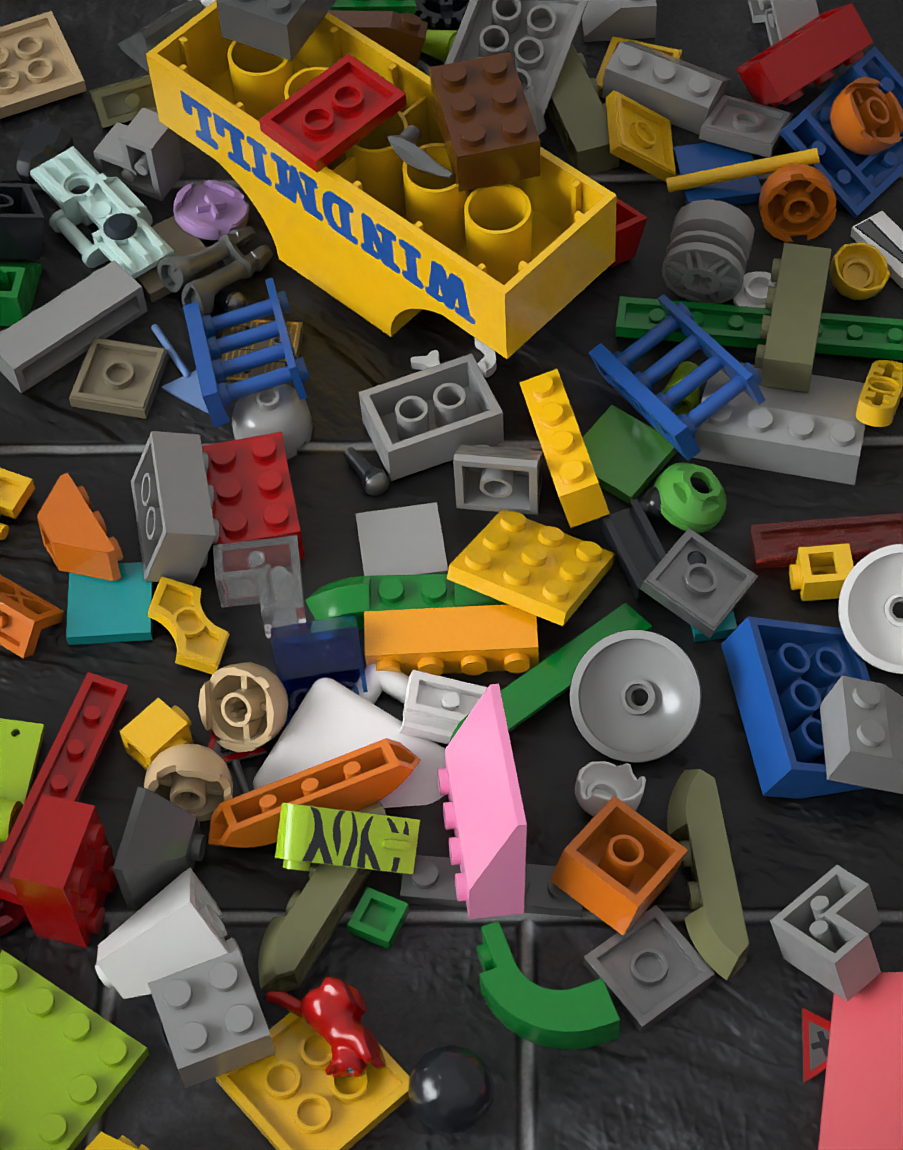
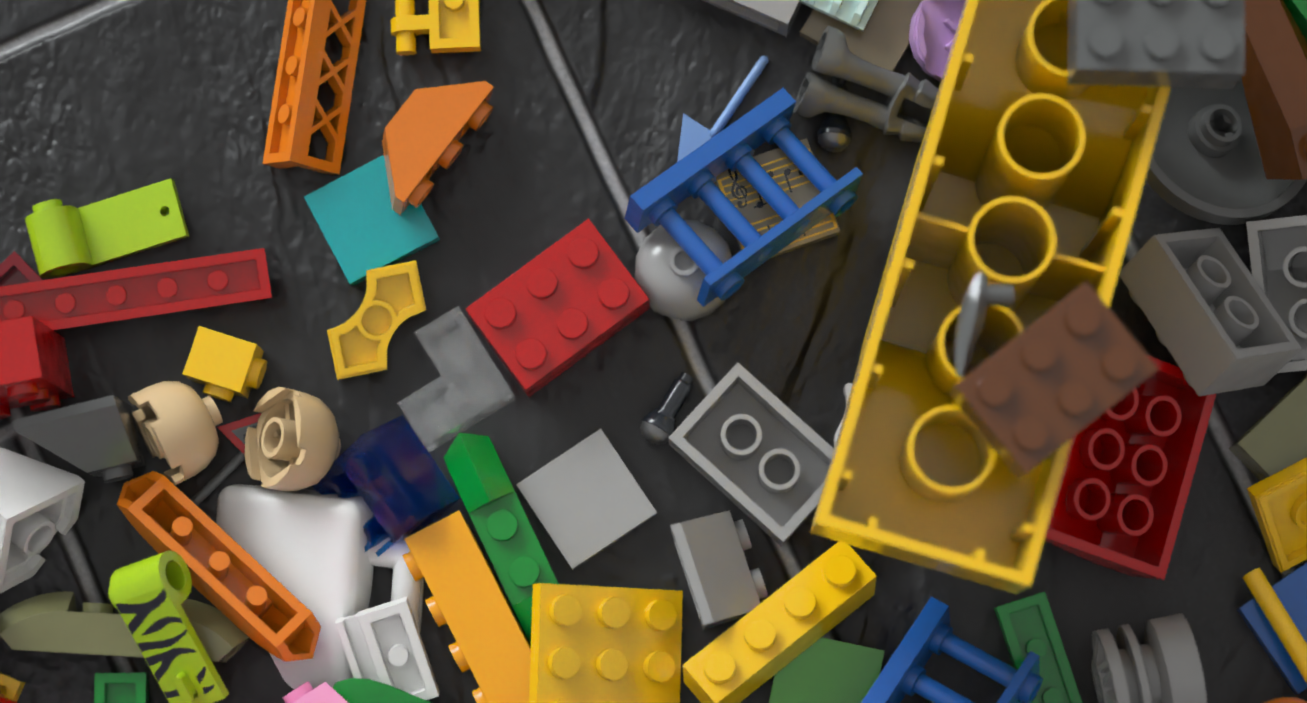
camera: 65 degrees right, 25 degrees up
dark tan tile [69,337,169,419] -> none
light grey brick [131,431,219,584] -> none
red plate [259,53,407,173] -> none

